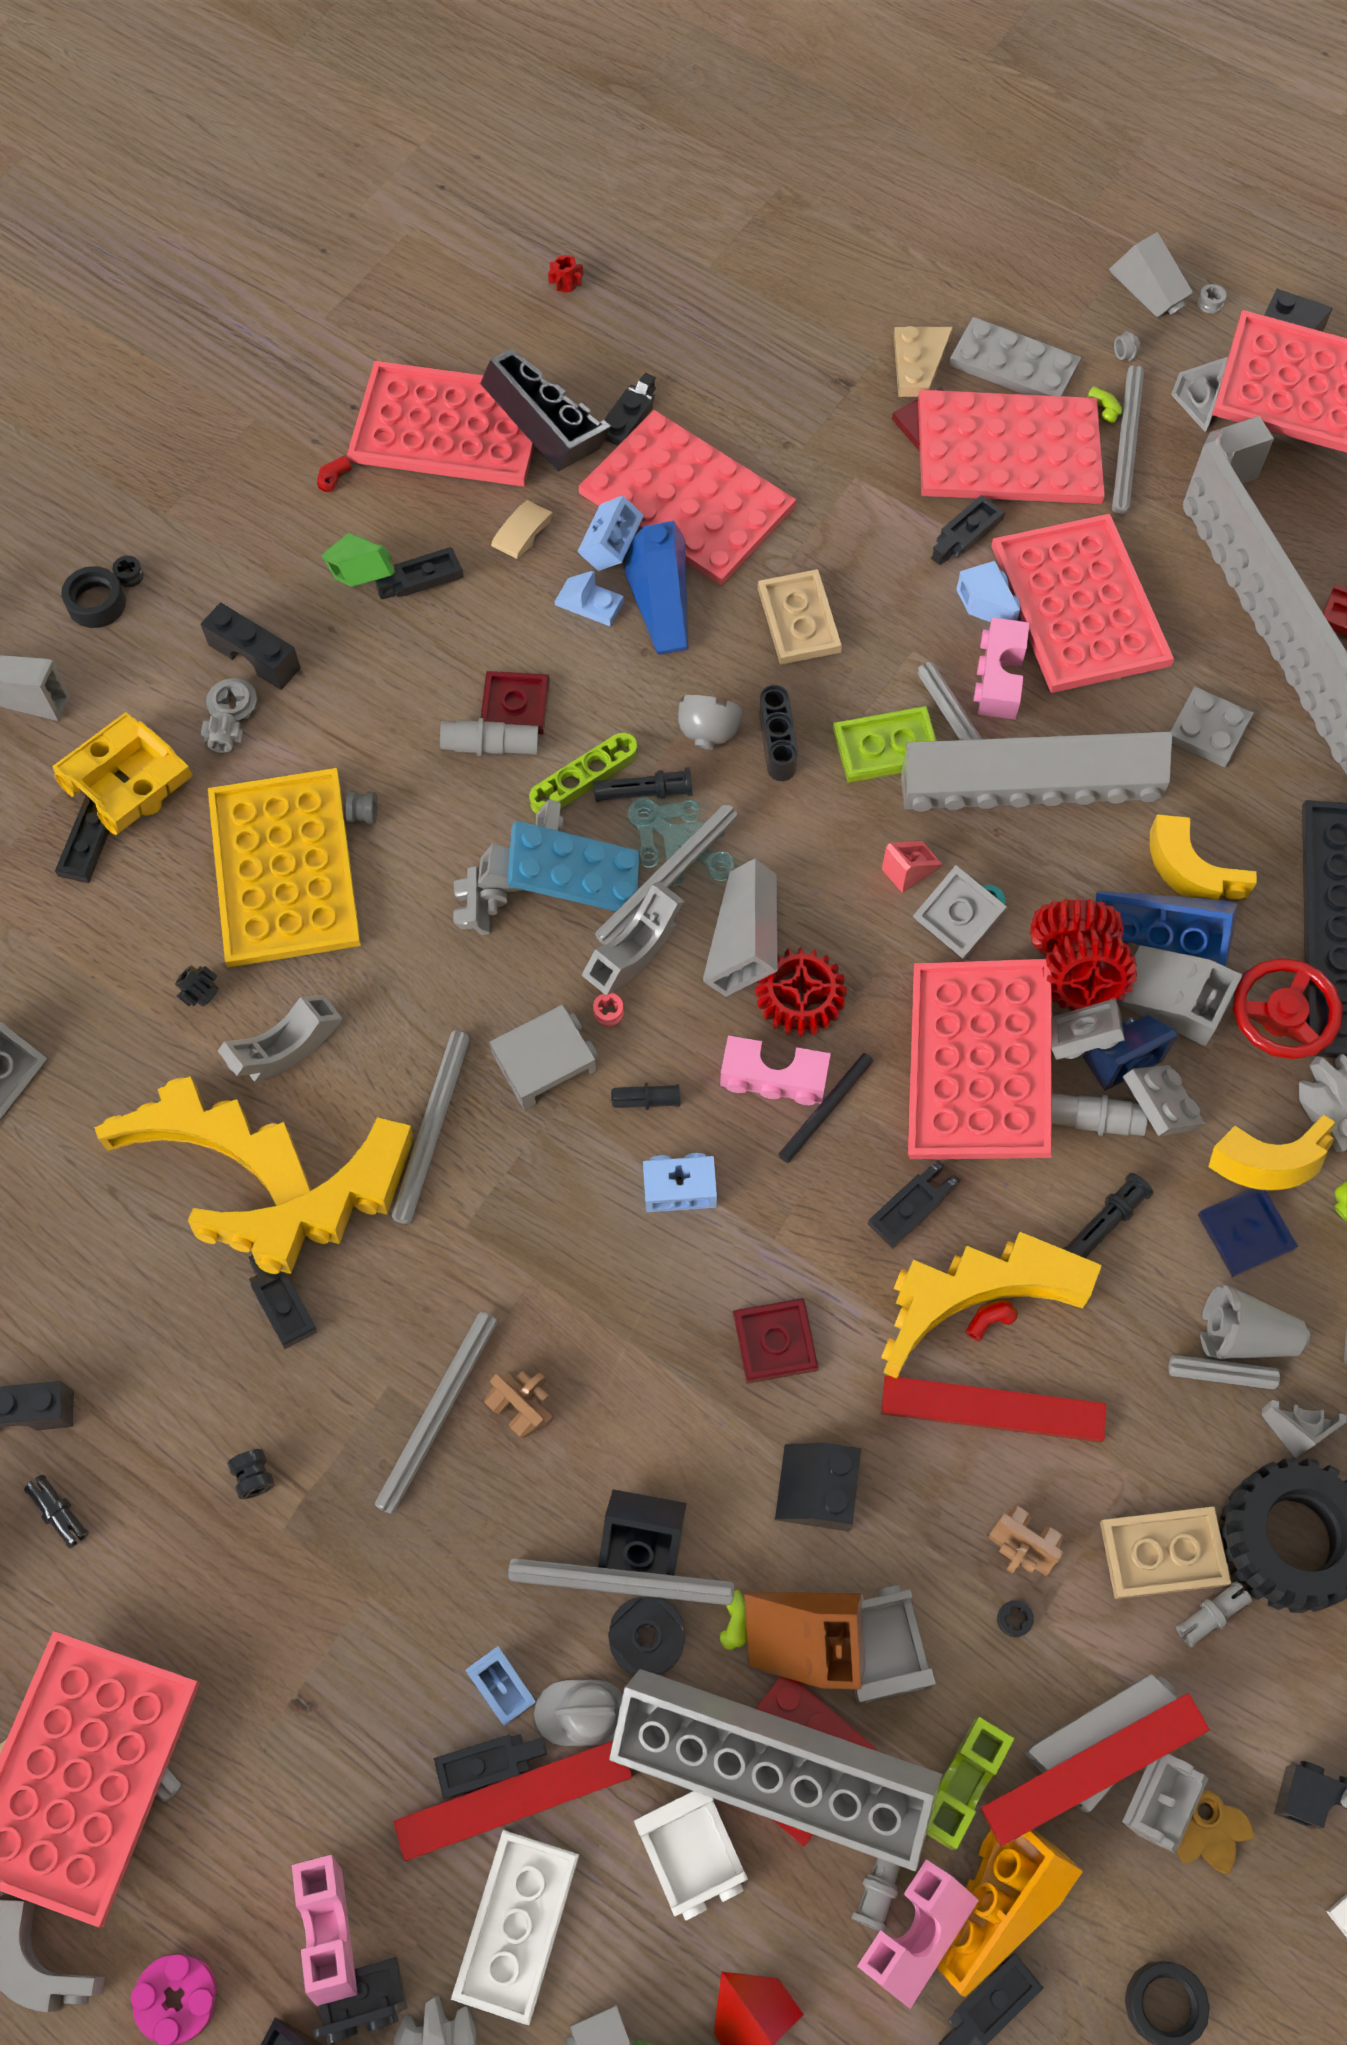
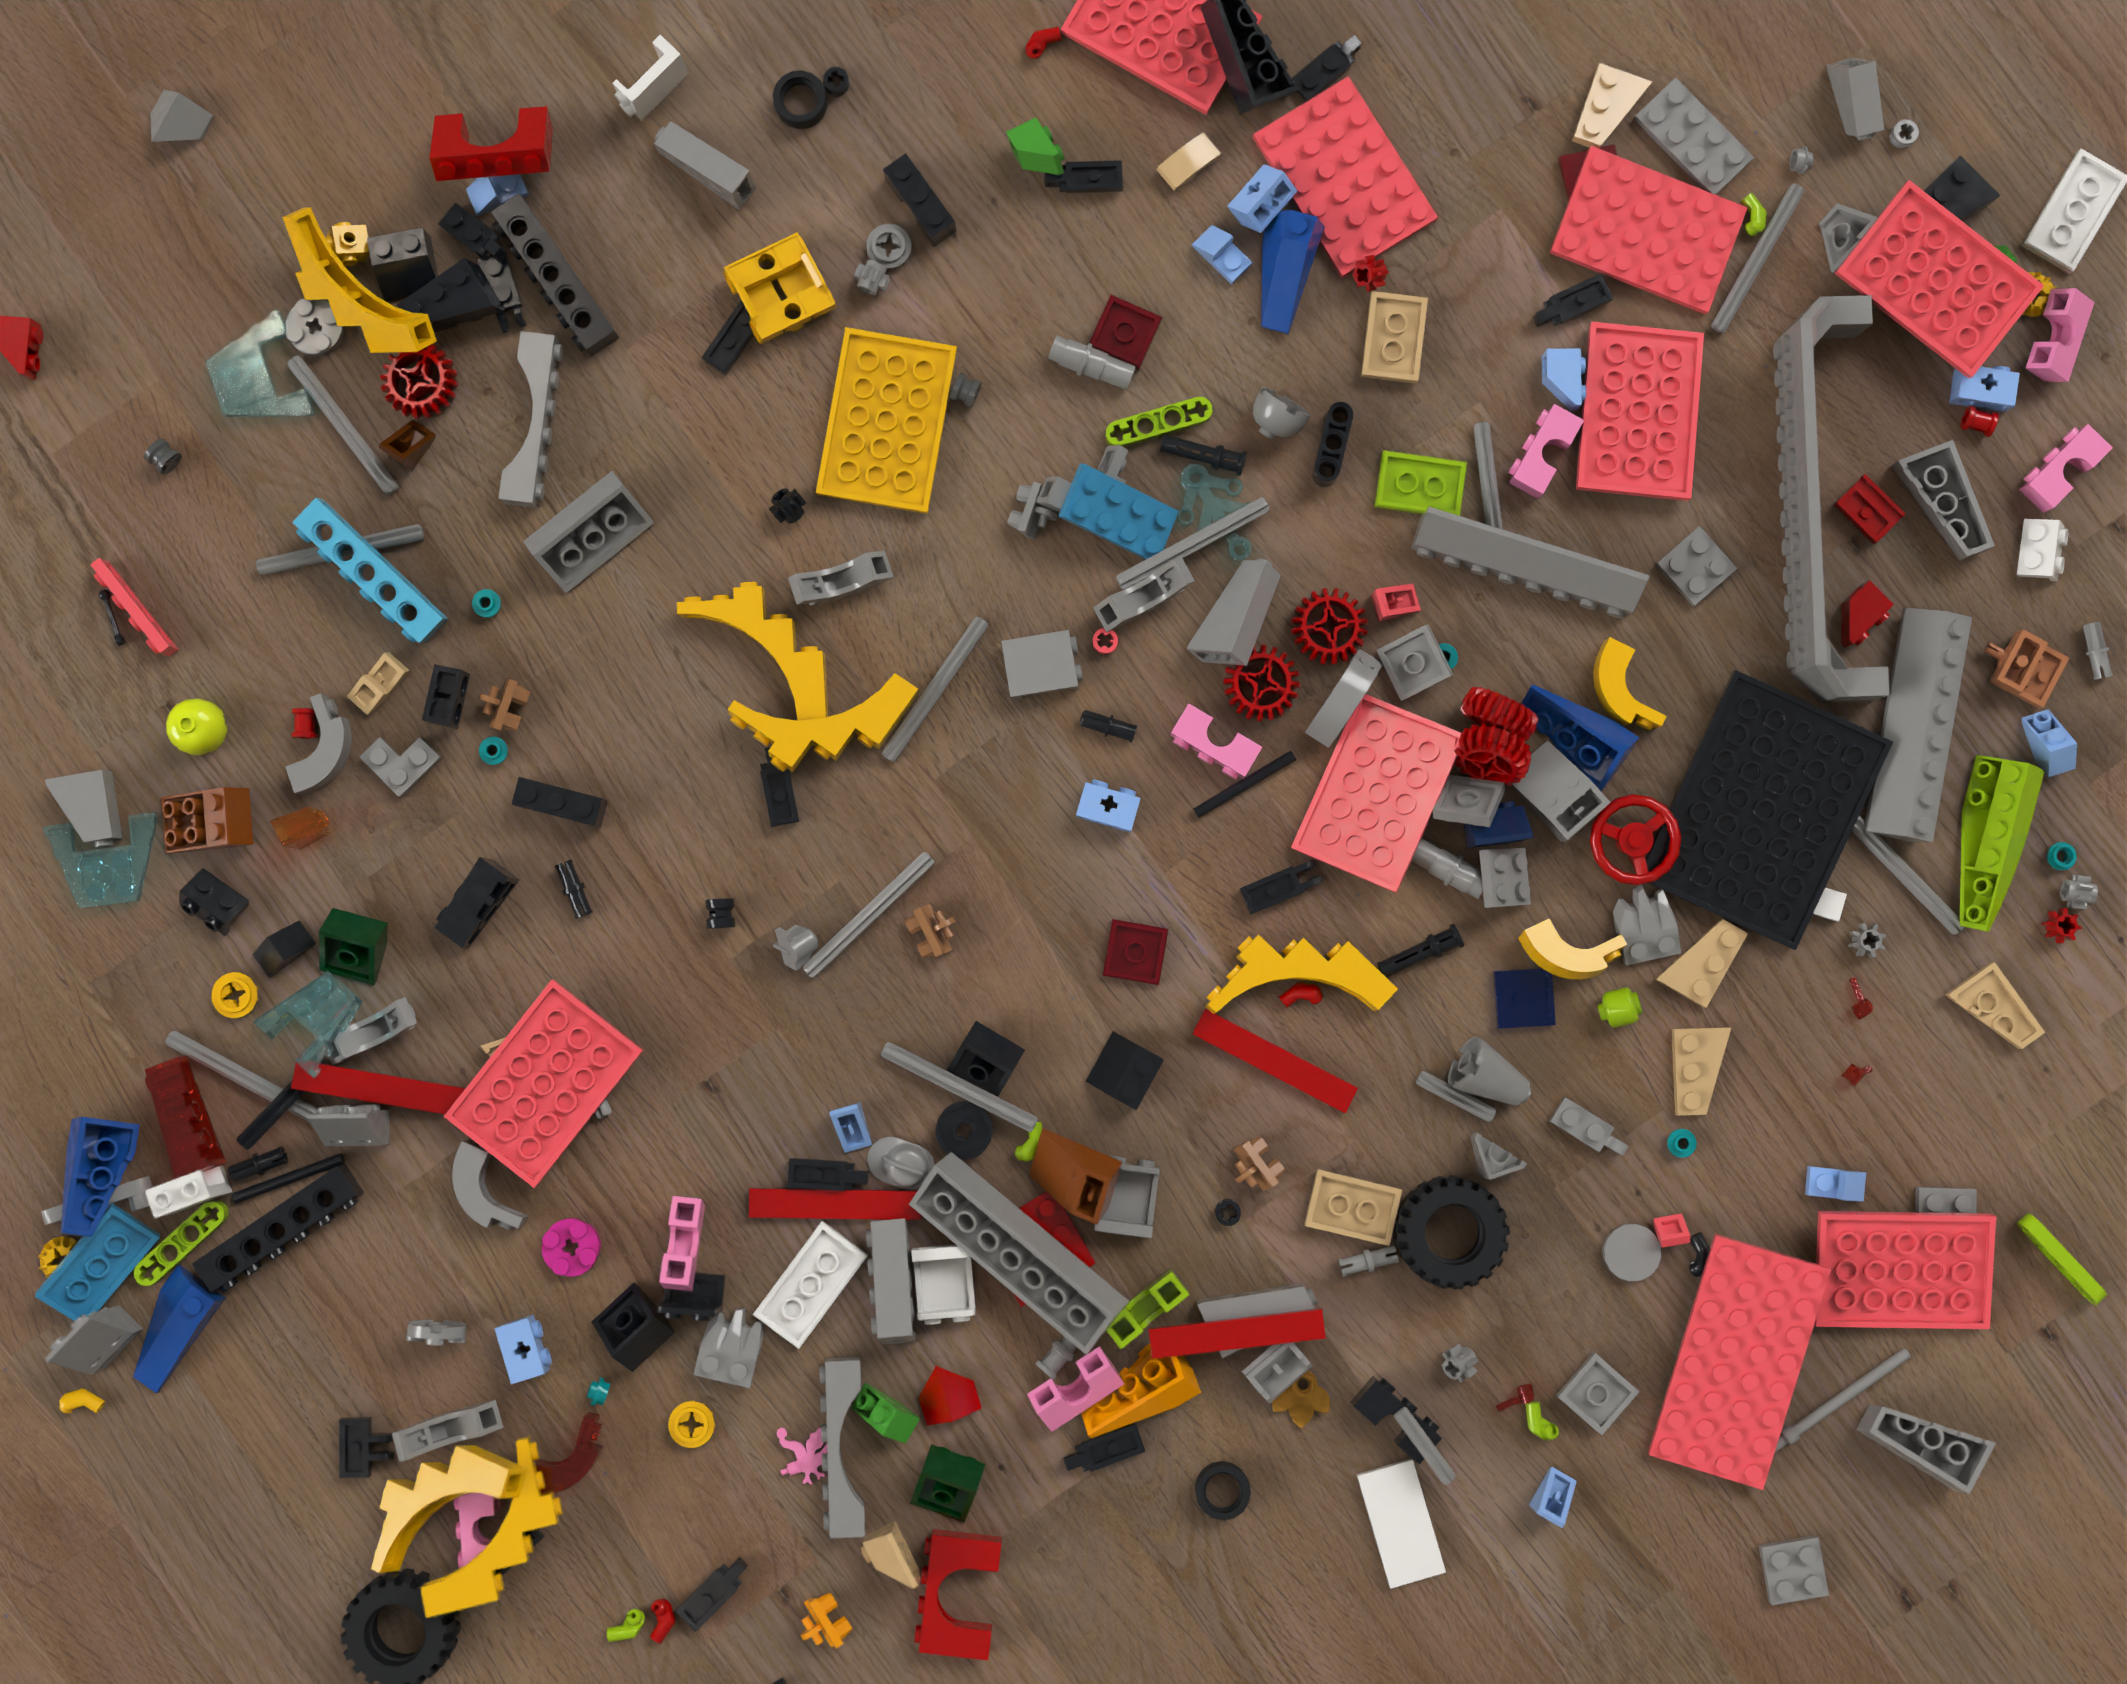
camera: 20 degrees right, 20 degrees up
none -> light grey piece [773,925,818,971]
none -> light grey wedge [866,1219,917,1345]
none -> red gear [1291,588,1368,665]
none -> light grey arch [1305,648,1383,748]
none -> red gear [1352,255,1389,292]

